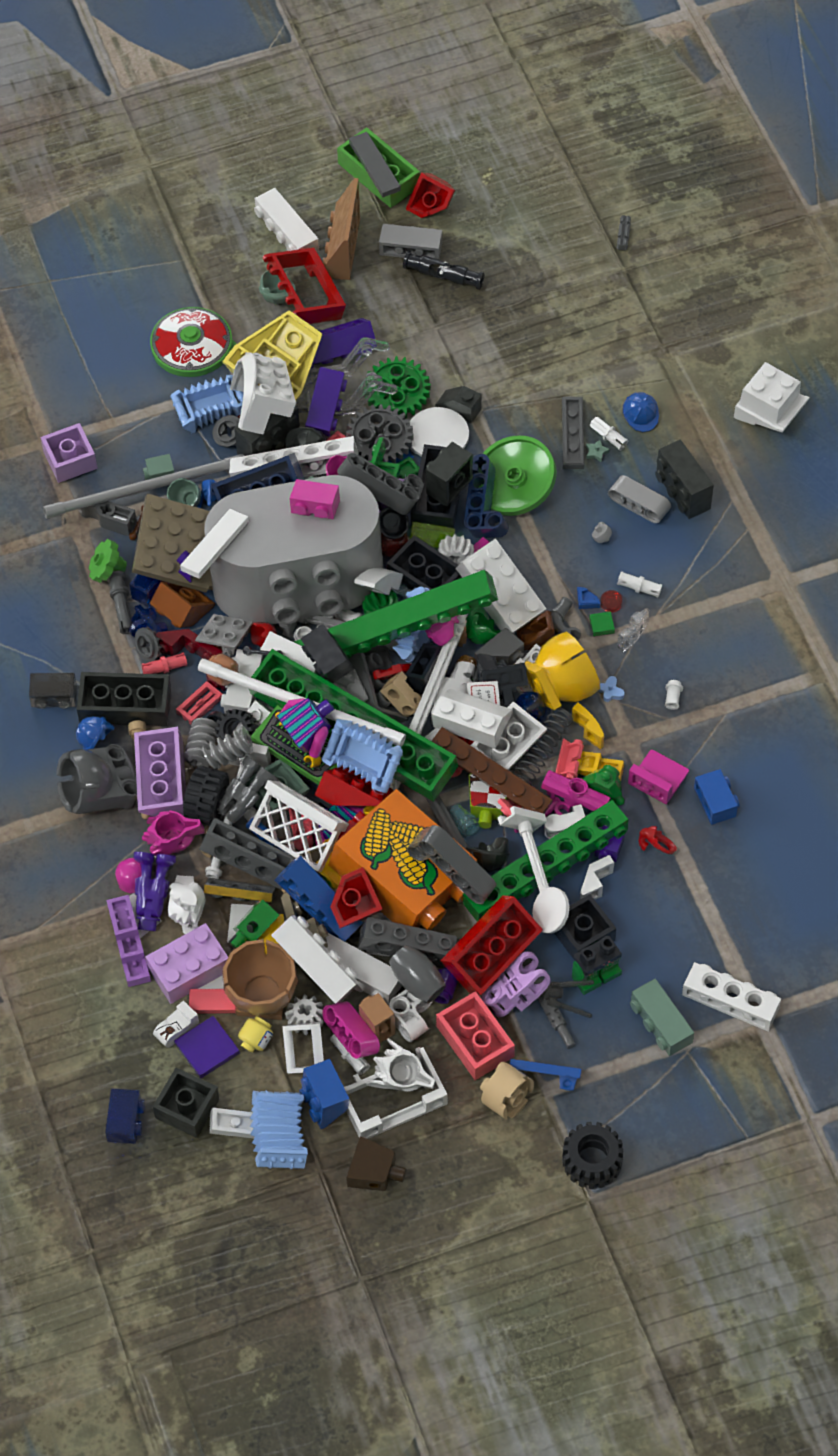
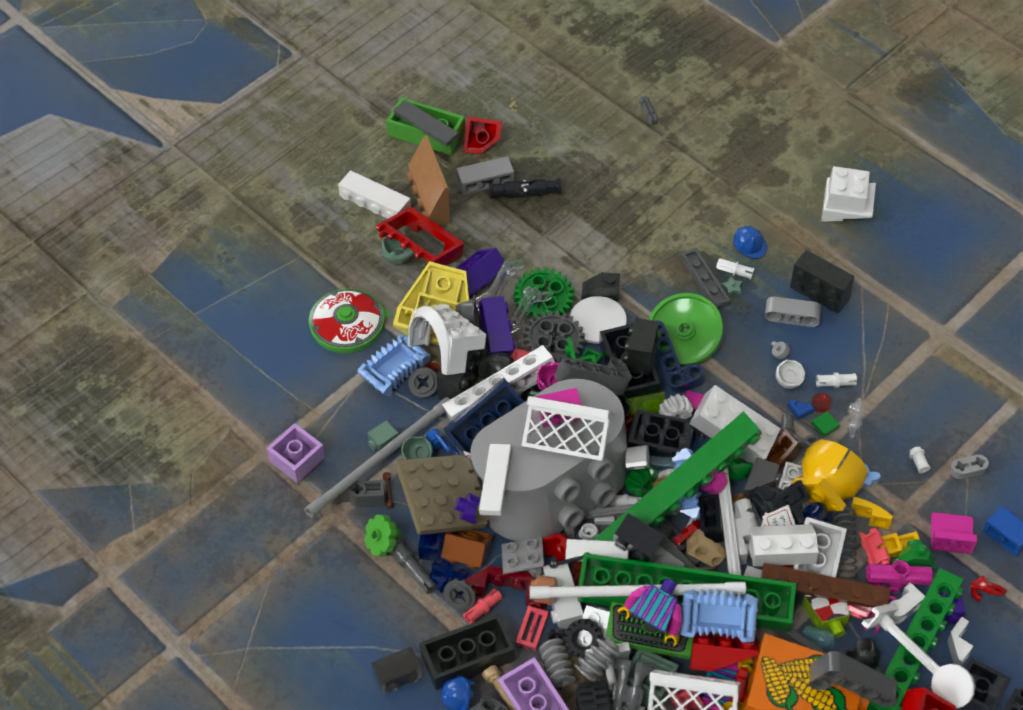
camera: 25 degrees left, 5 degrees down
none -> dark grey piece [456,295,483,331]
none -> white fence [522,396,614,461]
none -> white hair [776,360,805,389]
none -> light grey beam [950,455,989,479]

